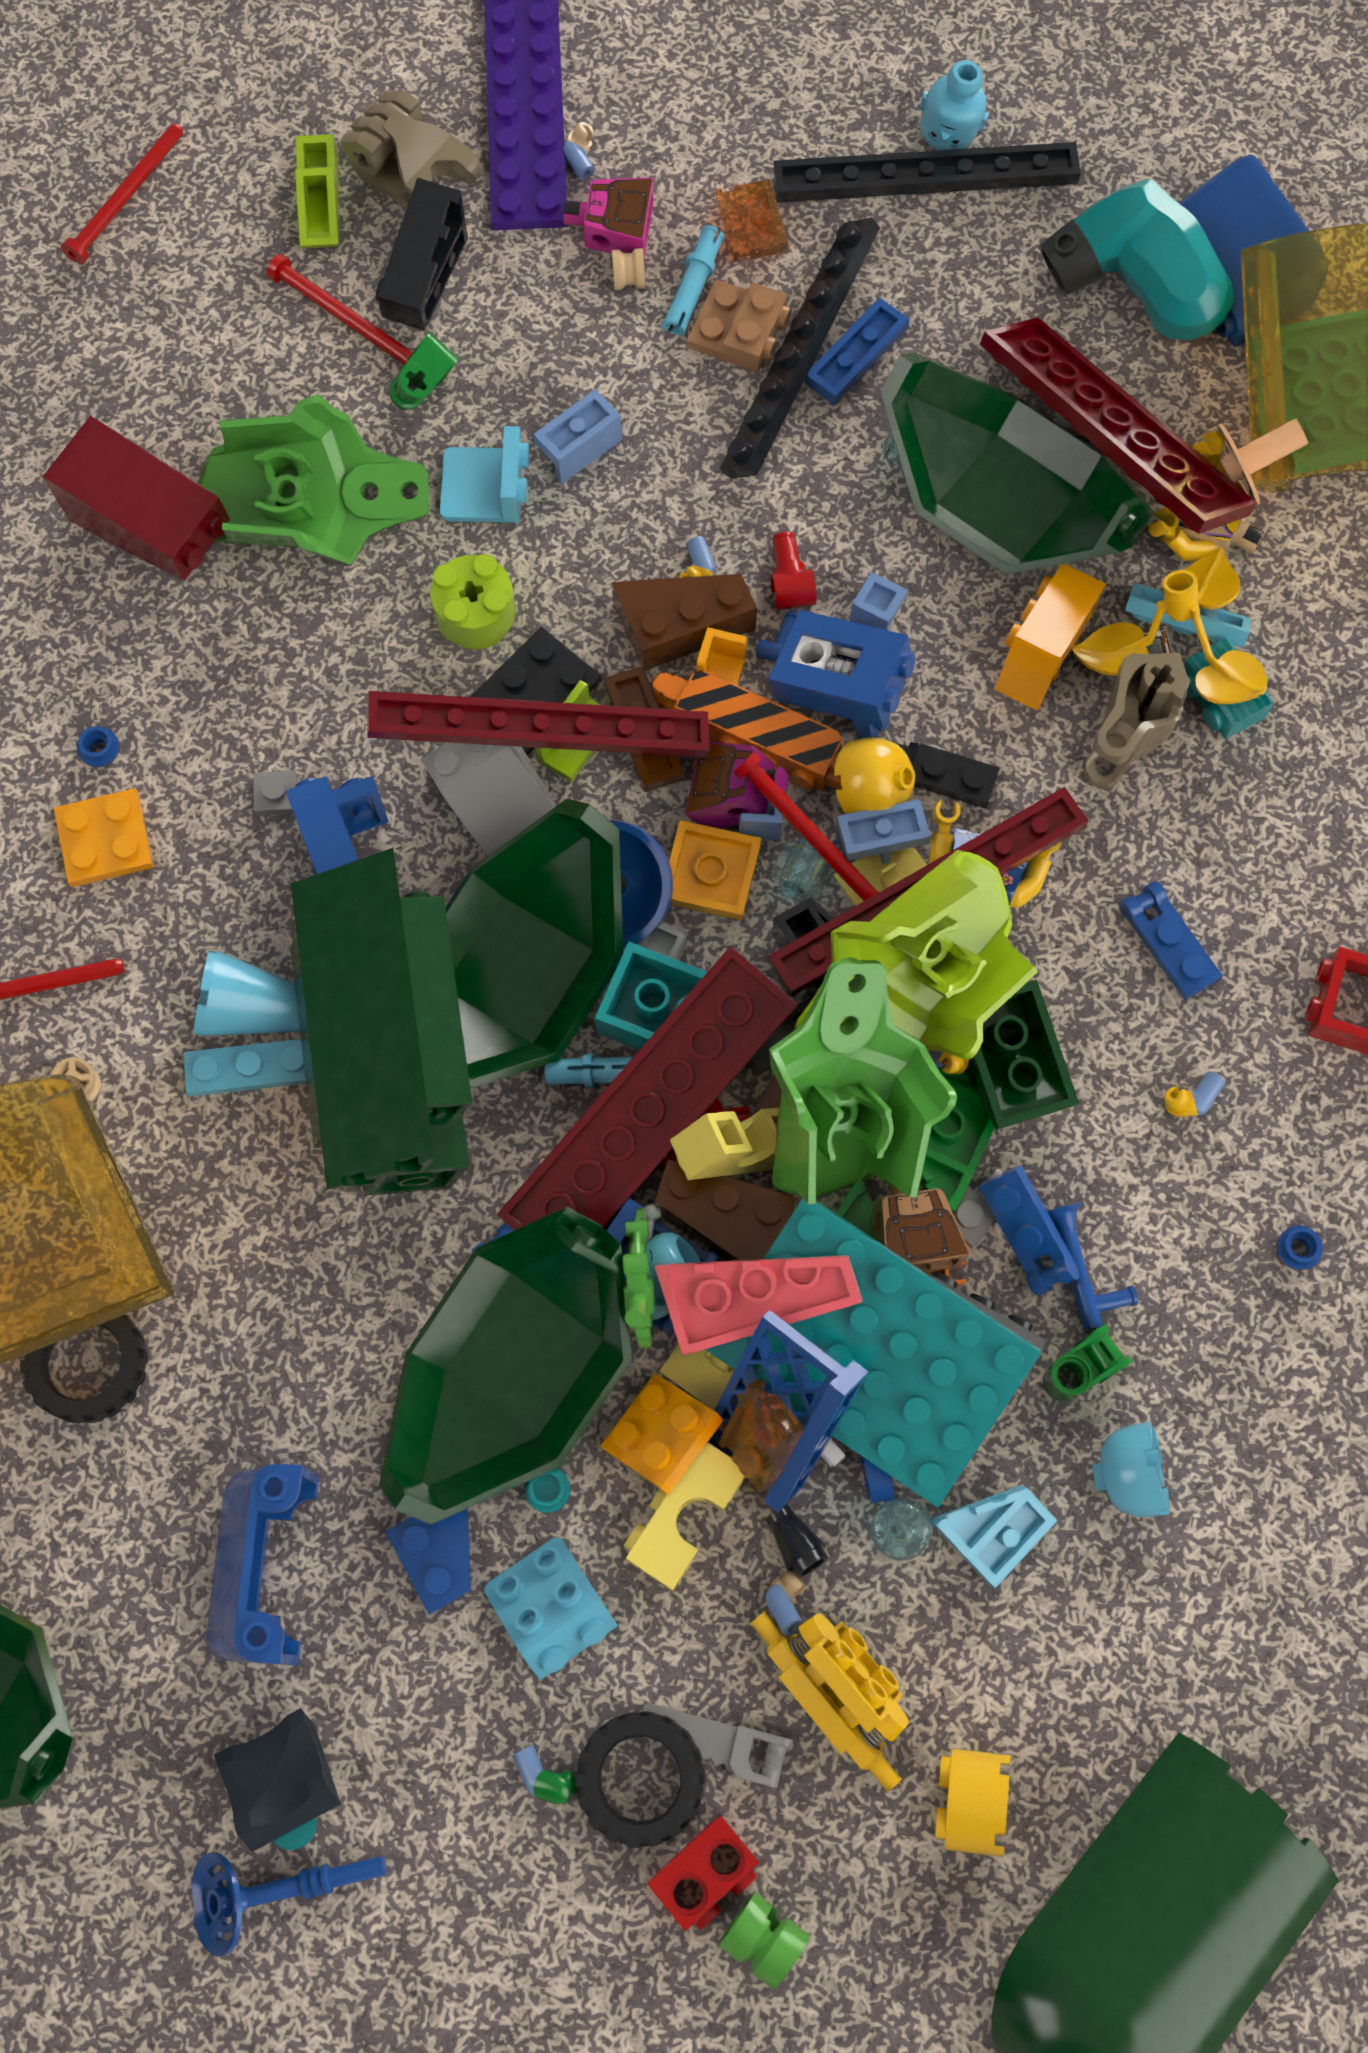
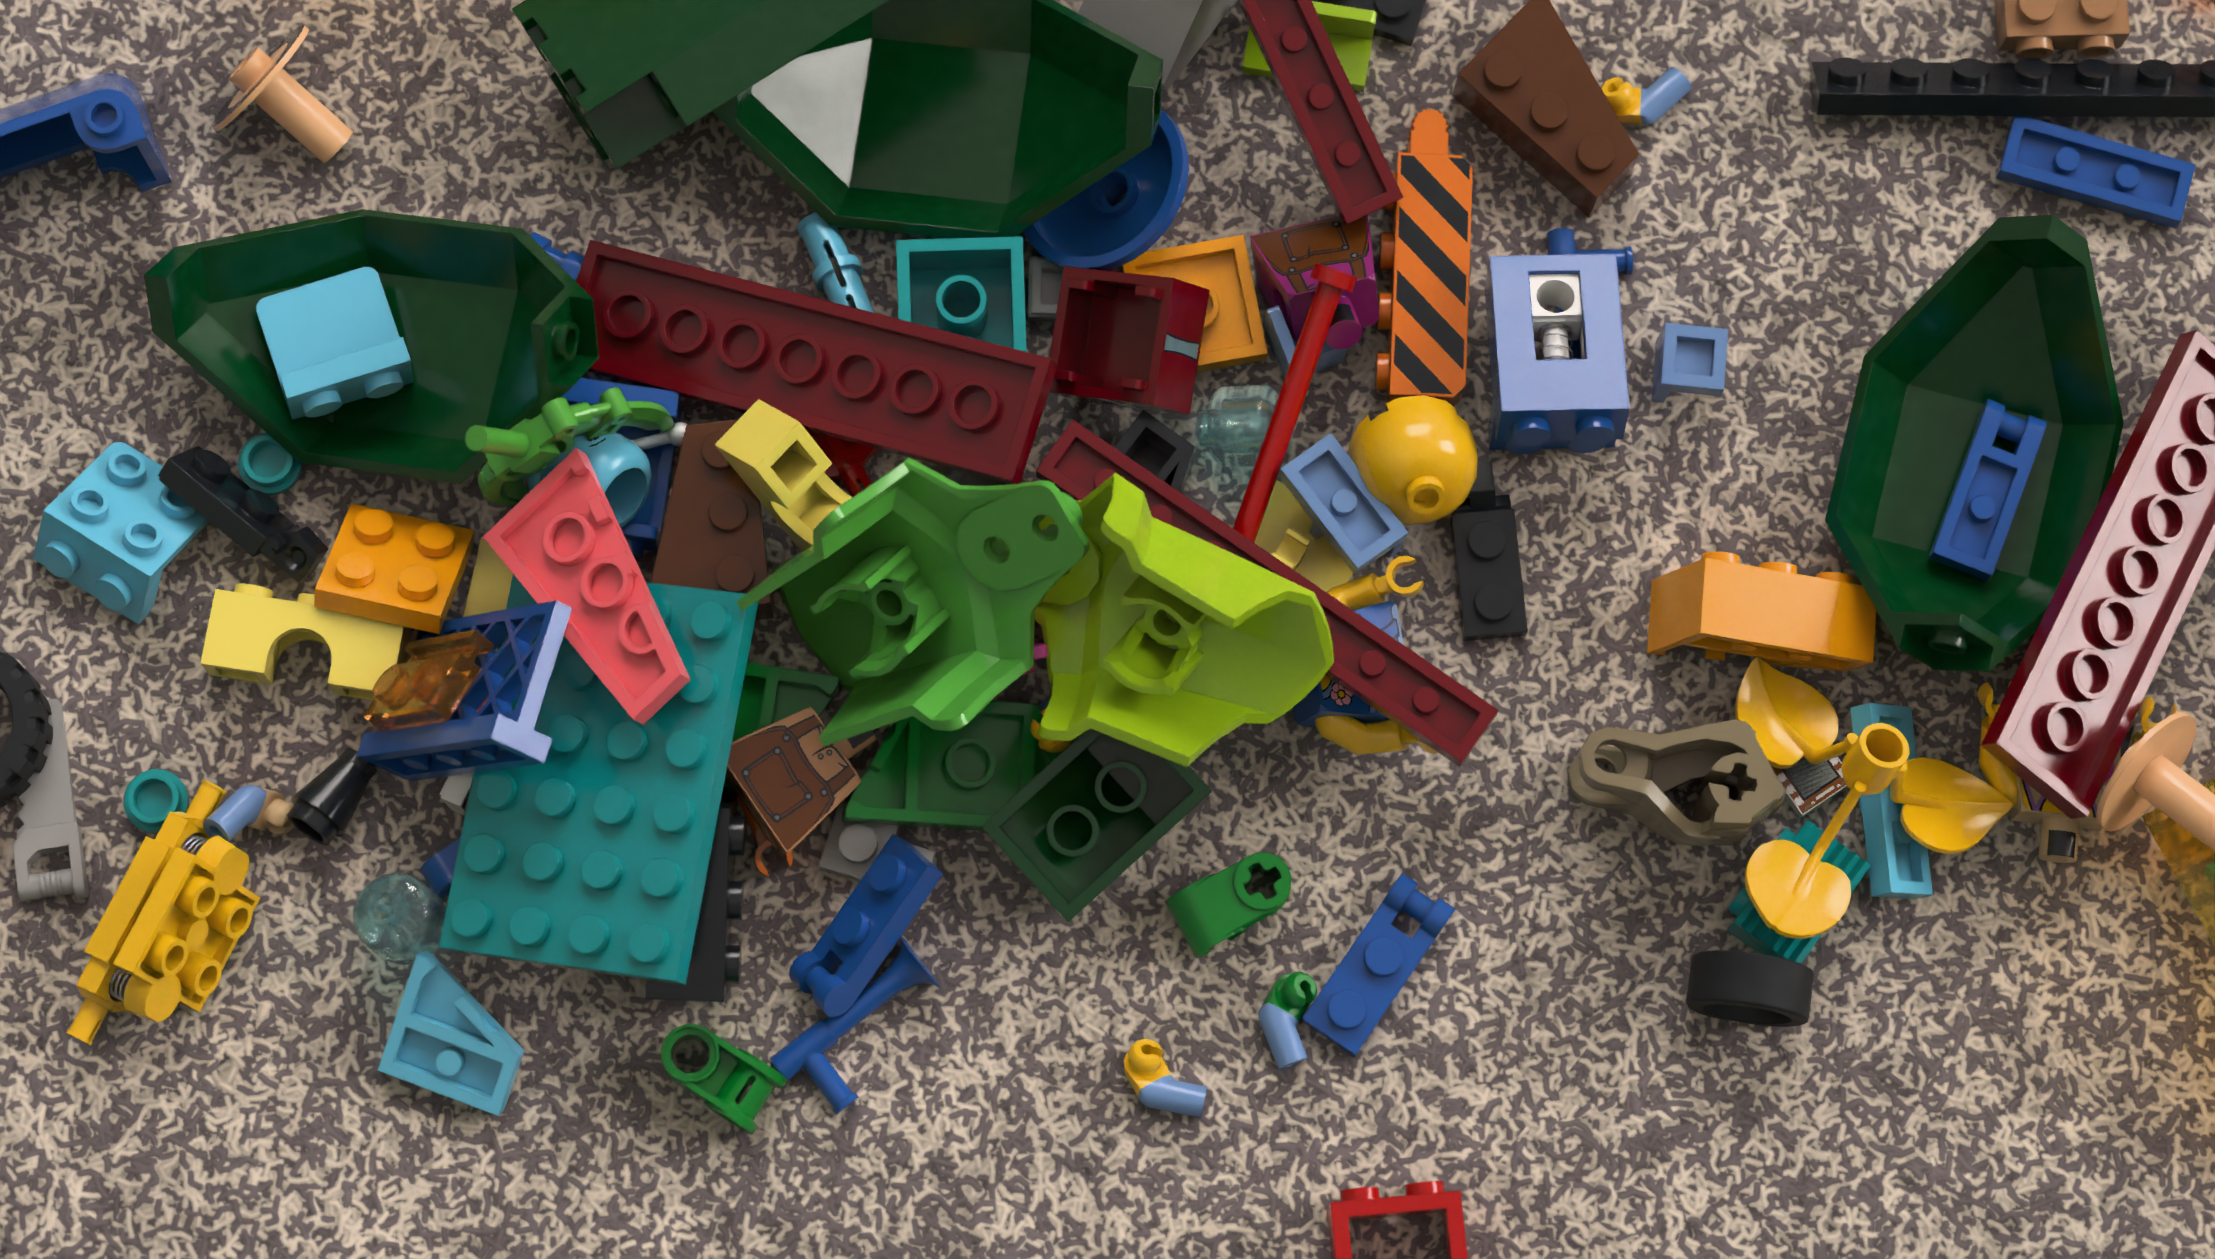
camera: 60 degrees right, 5 degrees up
blue wing [386,1508,471,1615] -> none
reddish brown plate [604,666,684,792] -> none
light orange panel [696,627,747,685] -> none
red pin [771,531,817,610] -> none
yellow brick [935,1748,1011,1857] -> none
medium azure cylinder [1093,1422,1170,1517] -> none
none -> teal plate [123,769,189,834]
none -> black hinge [158,446,329,583]
none -> light nougat piece [211,24,353,163]
none -> medium azure bracket [256,267,414,420]
none -> dark red container [1049,266,1210,415]
none -> green piece [1165,852,1292,958]
none -> arm [1258,972,1317,1070]
none -> black tyre [1686,950,1814,1027]
none -> blue plate [1928,399,2047,582]

